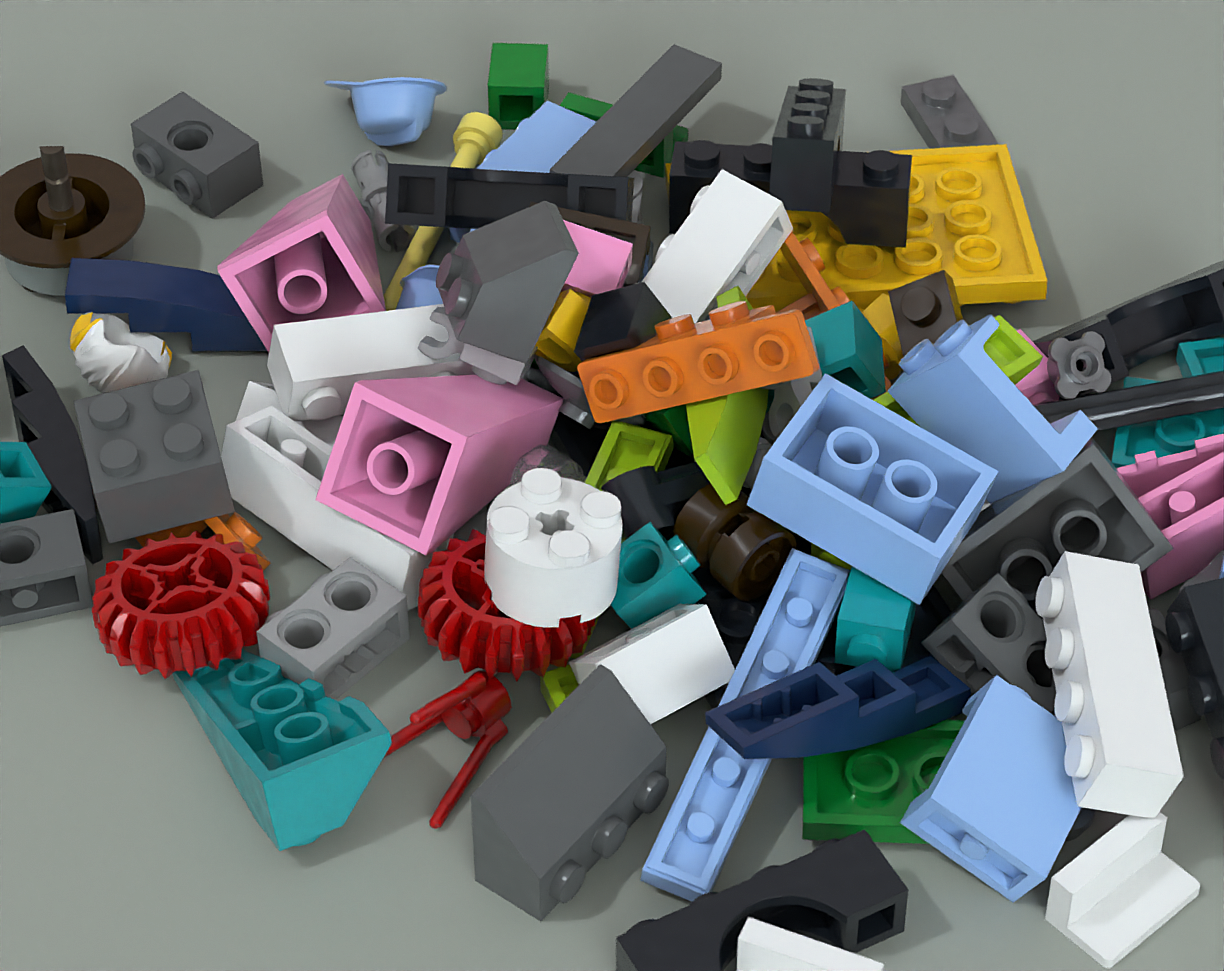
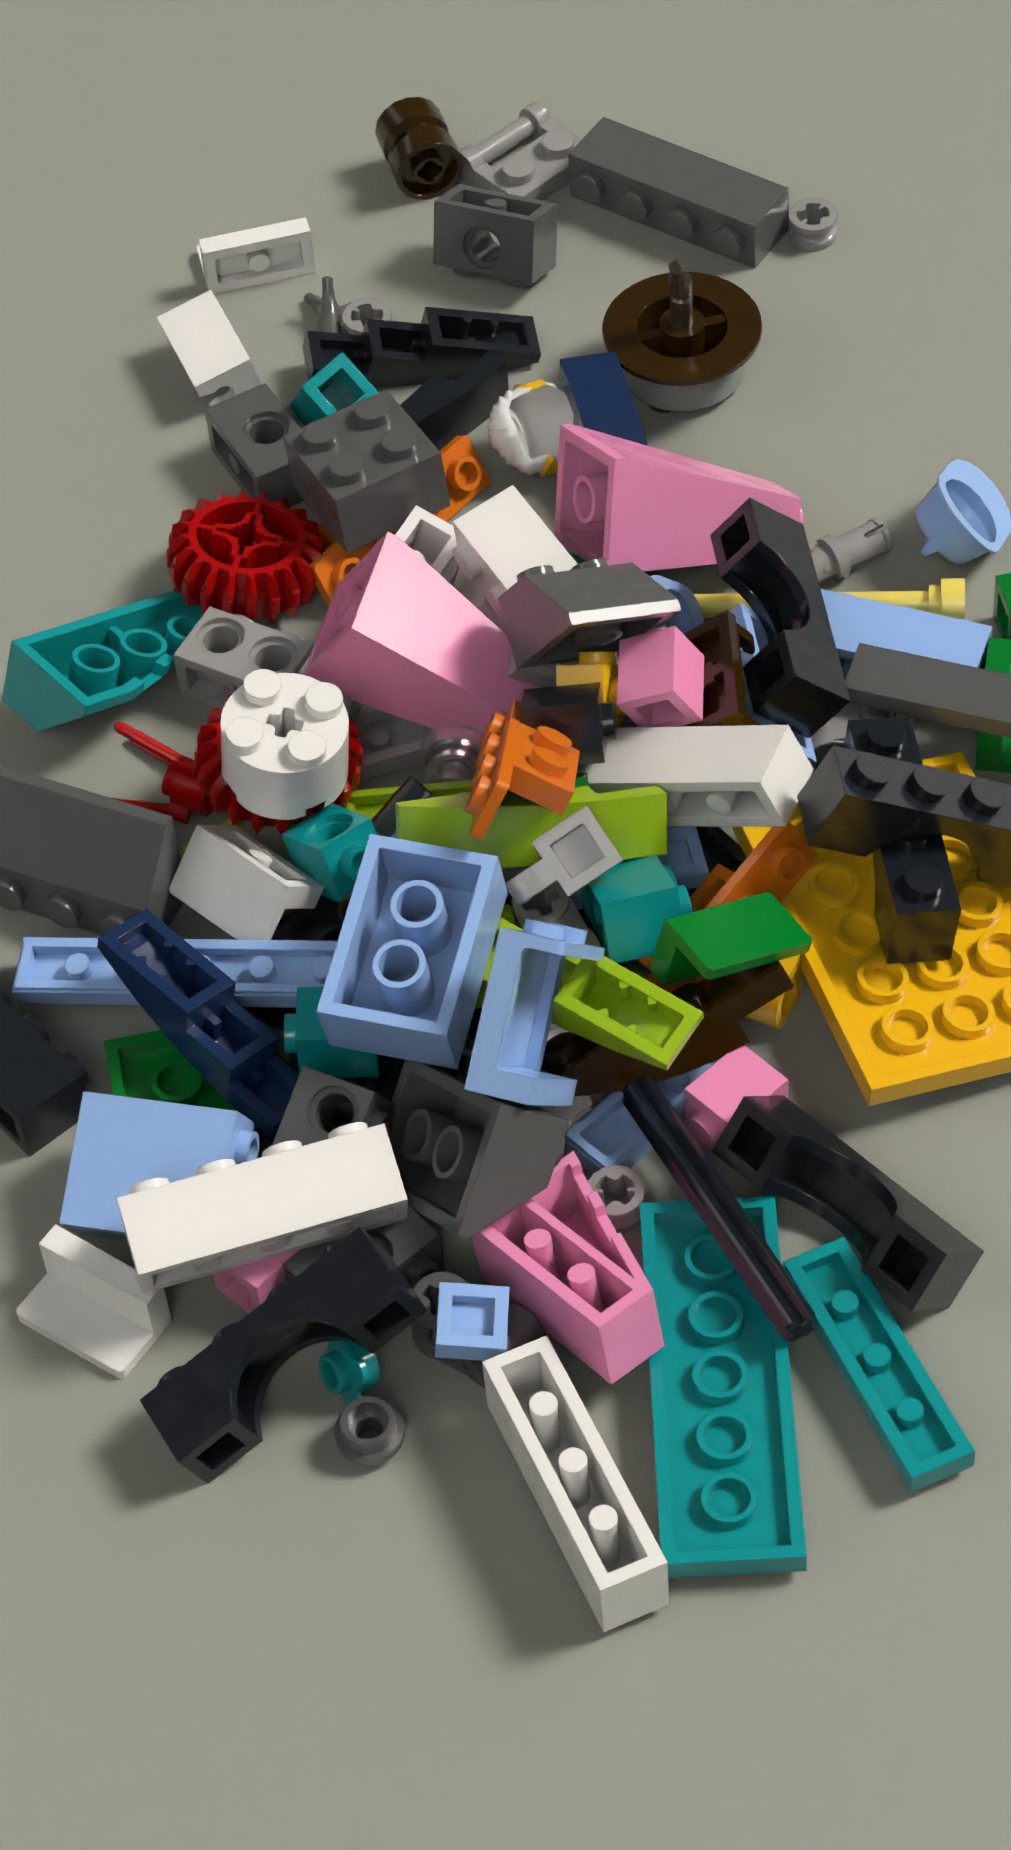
camera: 80 degrees right, 5 degrees up
dark grey brick [131,91,263,219] -> none
flat silver plate [1047,332,1111,399] -> none
none -> green panel [649,891,813,986]

